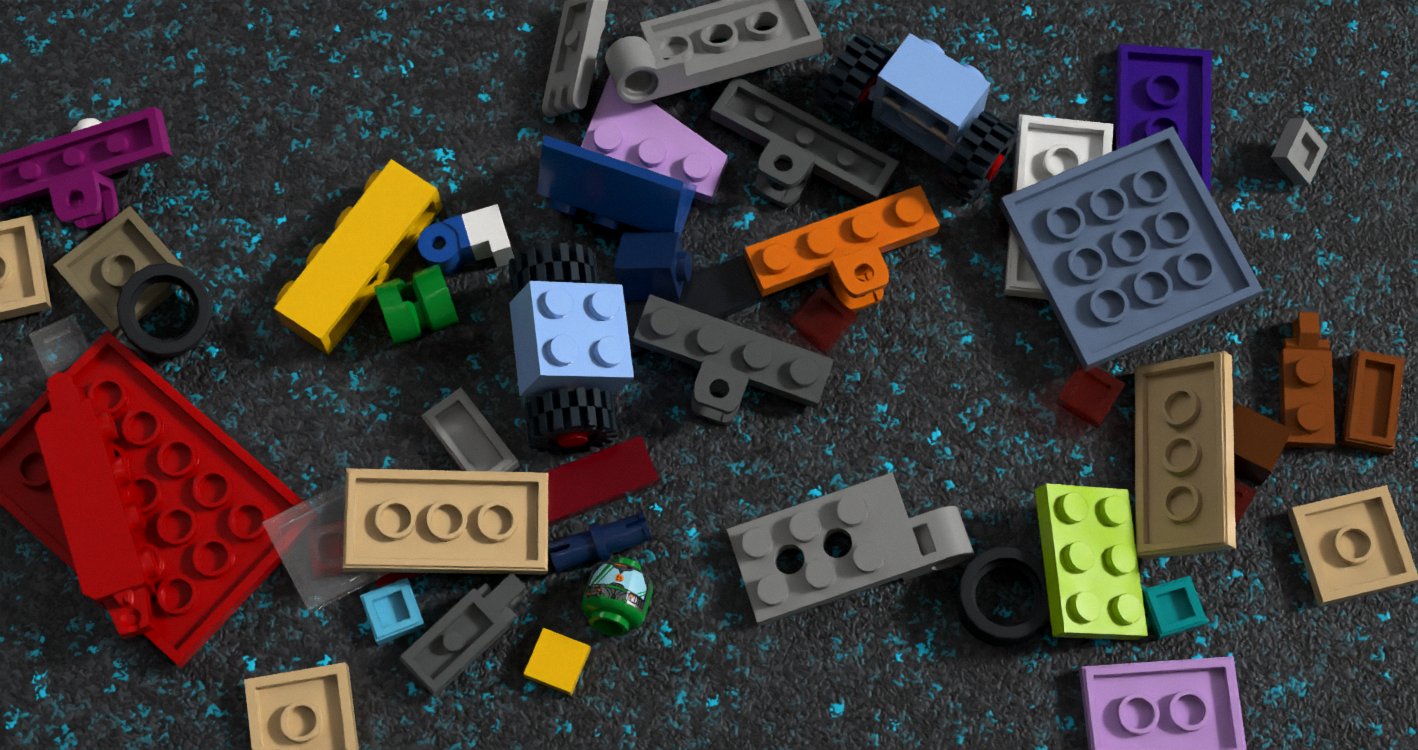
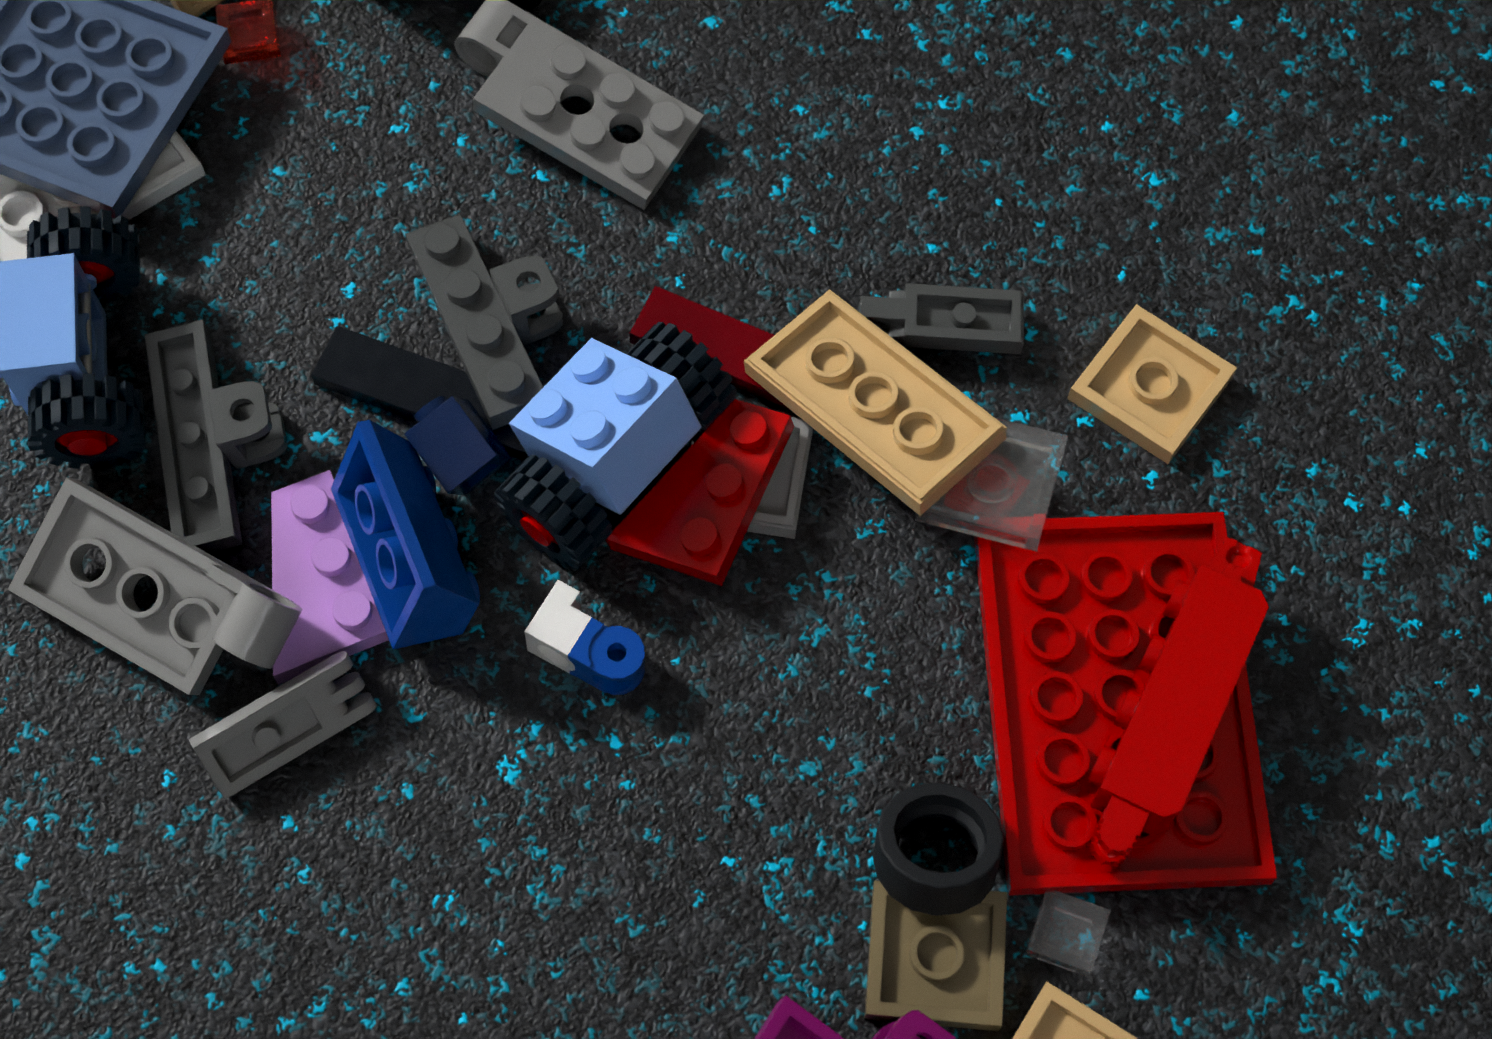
camera: 135 degrees left, 5 degrees down
yellow brick [274,159,443,355] -> none
medium azure tile [360,578,426,645] -> none
green wheel [374,264,459,345] -> none
yellow tile [524,628,591,696] -> none
dark blue pin [548,511,653,573] -> none
head [581,557,653,637] -> none
orange plate [743,185,940,313] -> none
clear red tile [789,286,858,355] -> none
none -> red wing [606,399,794,586]

